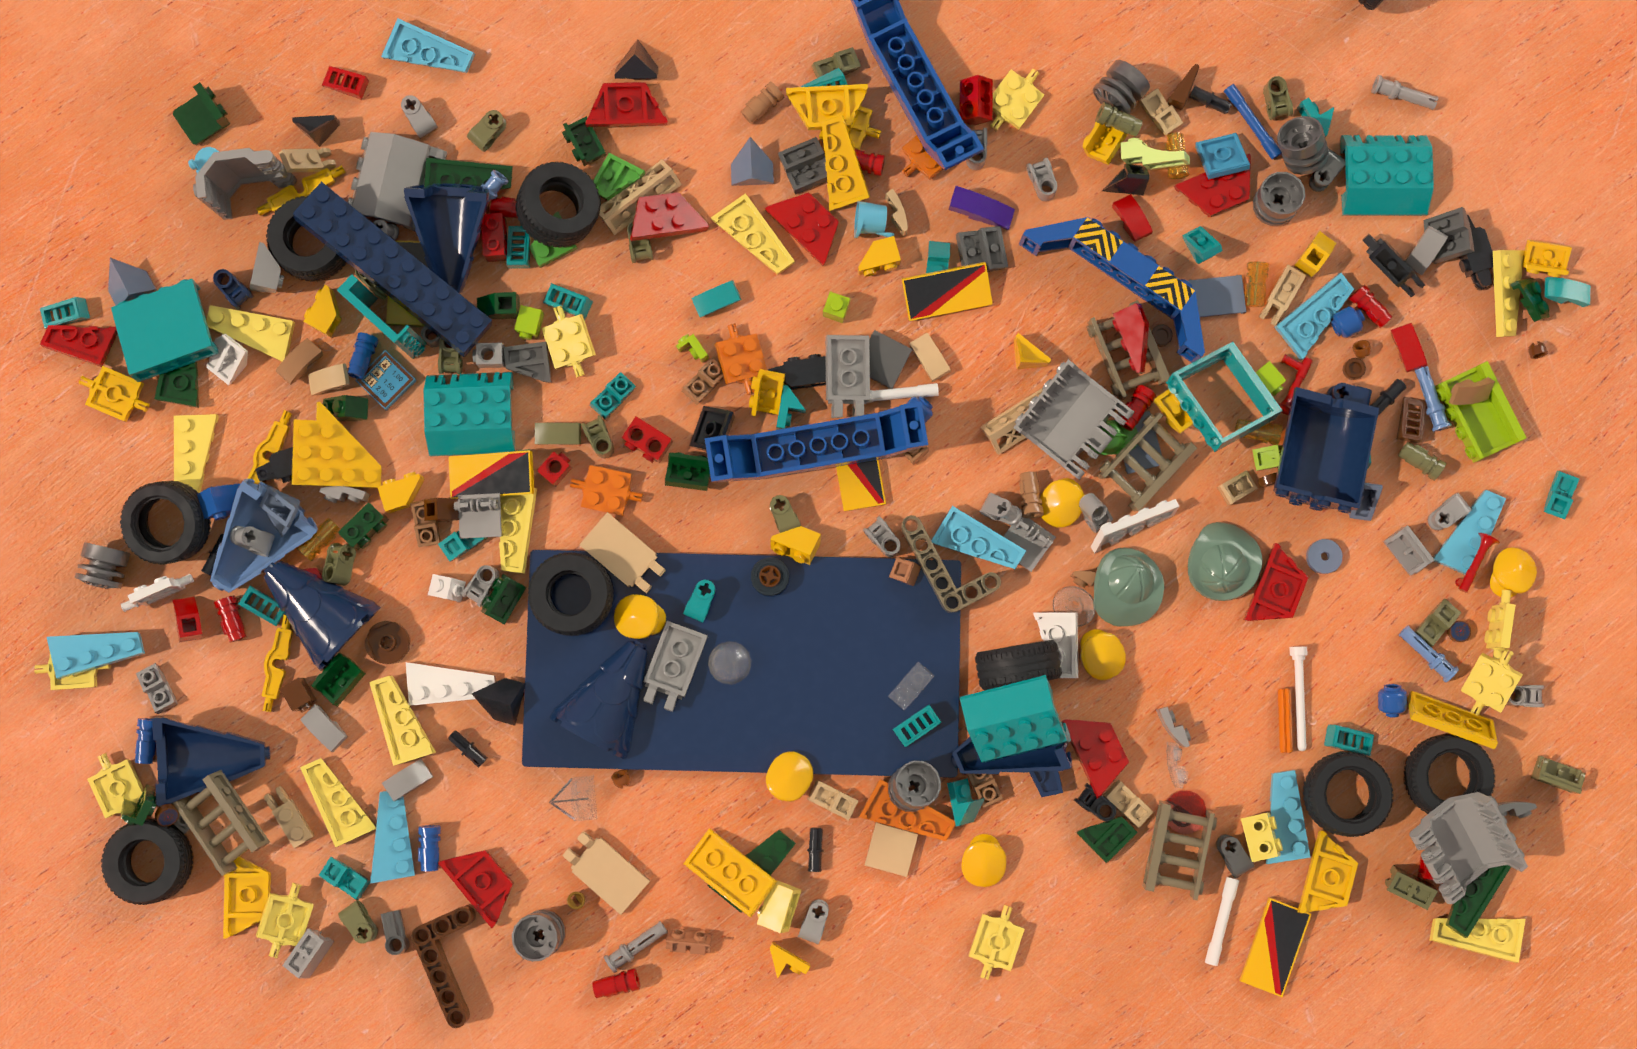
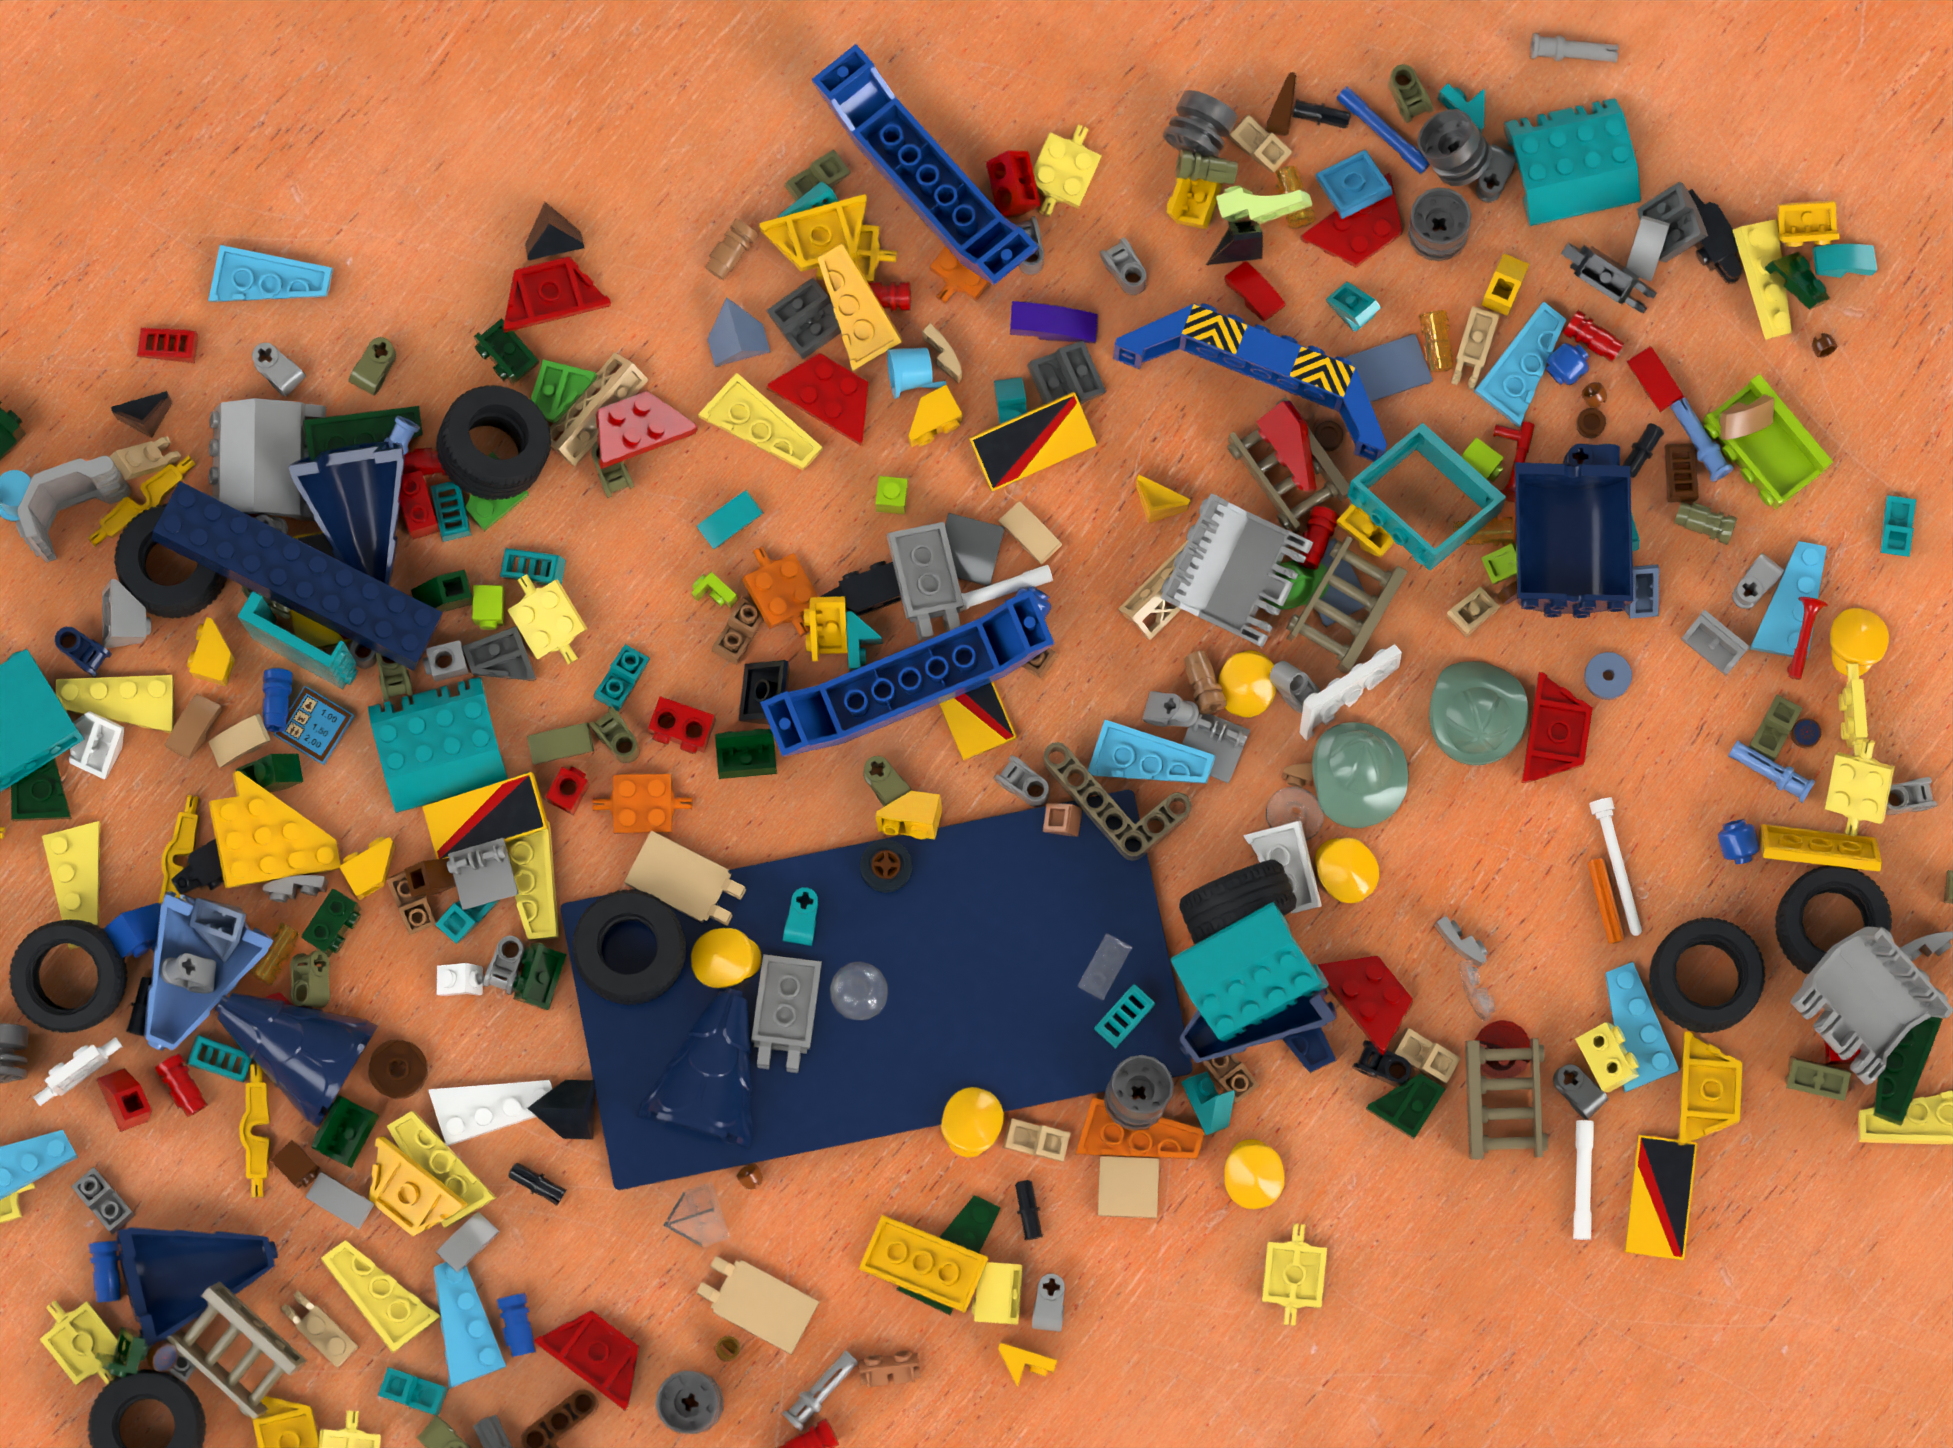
camera: 15 degrees left, 5 degrees down
teal slope [1324,725,1374,756] -> none
none -> yellow wing [369,1136,468,1236]

